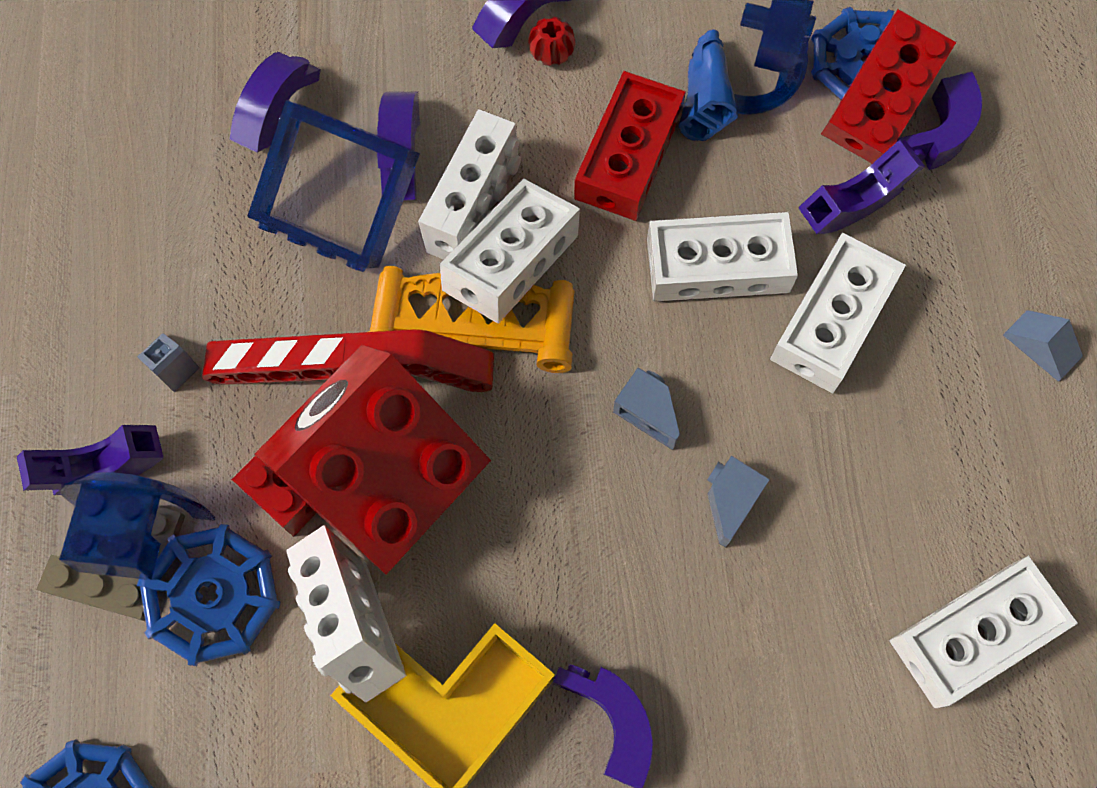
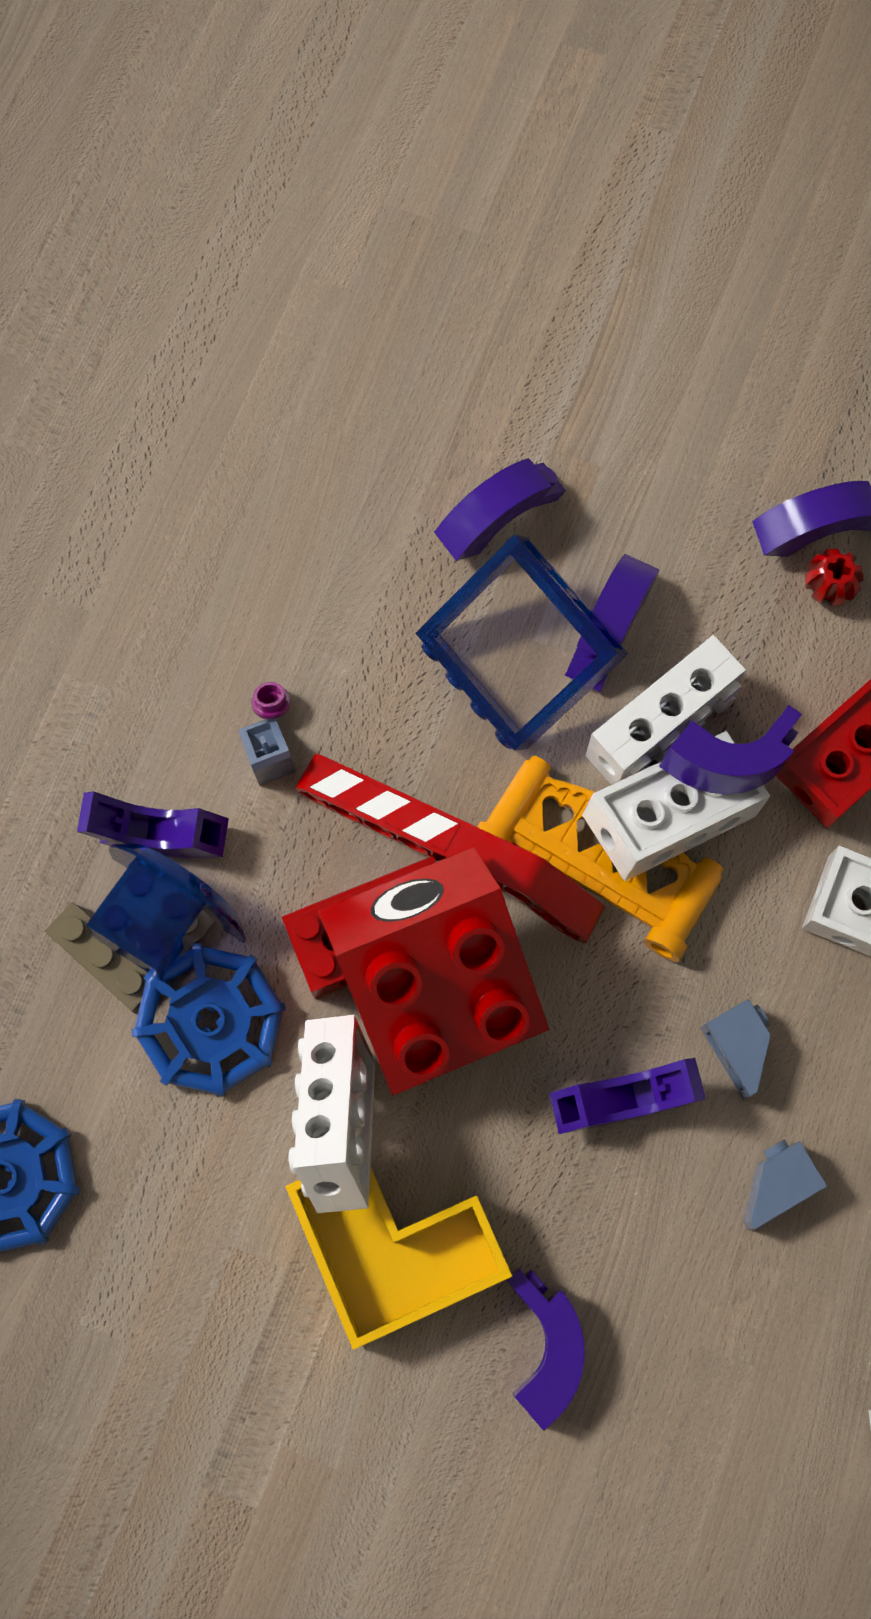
camera: 25 degrees right, 5 degrees up
none -> magenta plate [251,682,291,719]
none -> dark purple arch [549,1058,706,1134]
none -> dark purple arch [659,705,802,794]

